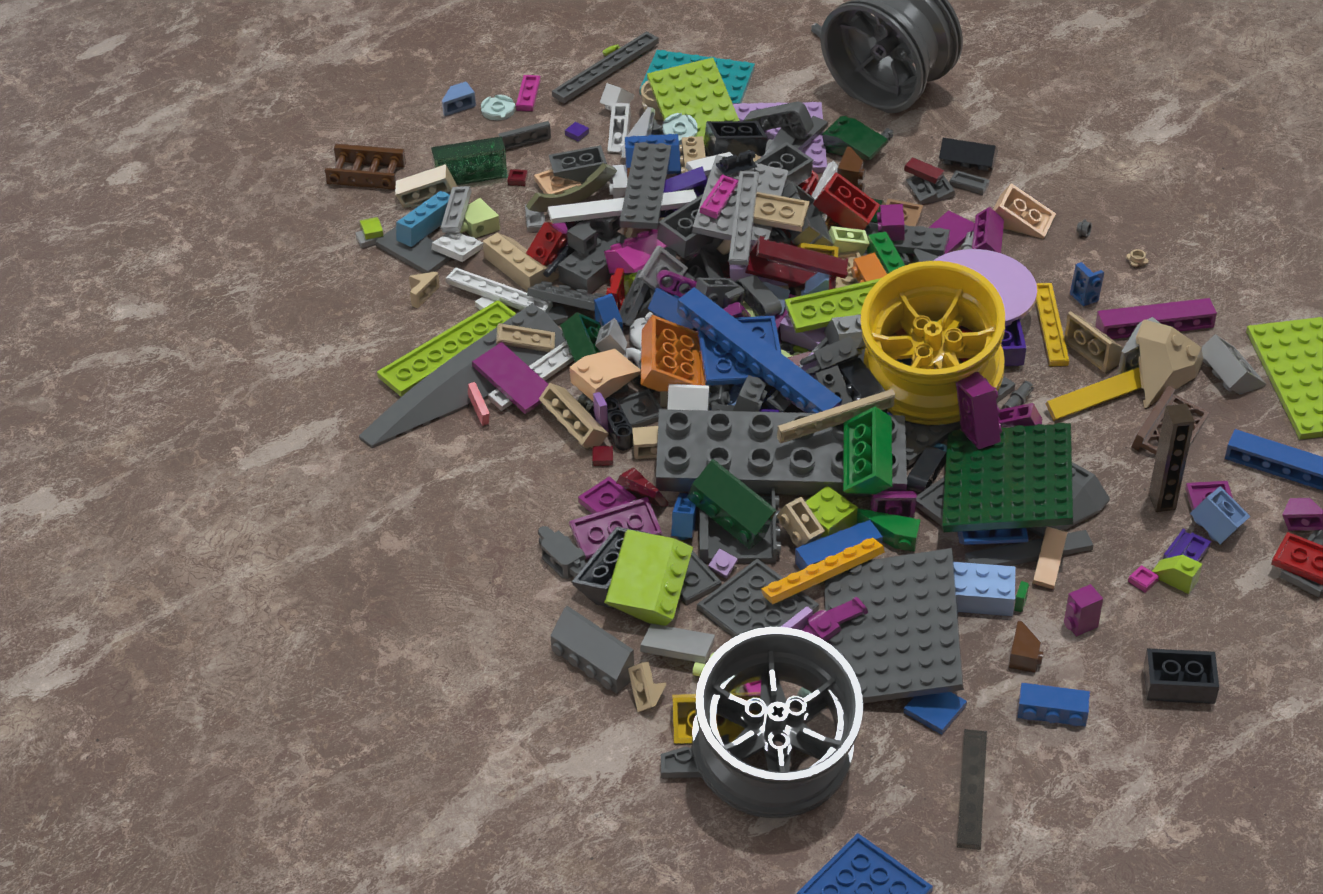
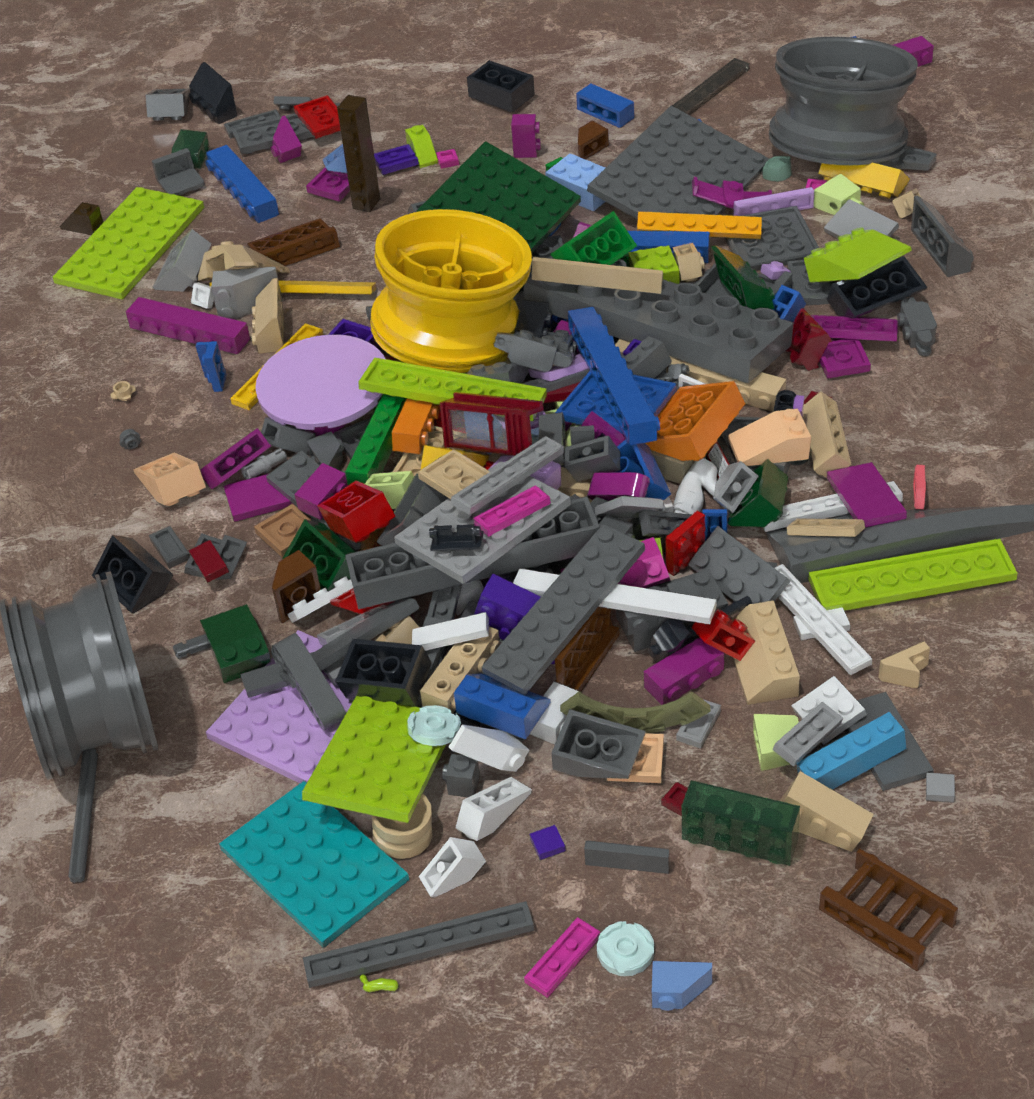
camera: 145 degrees left, 0 degrees up
lime slope [359,217,384,240] -> none

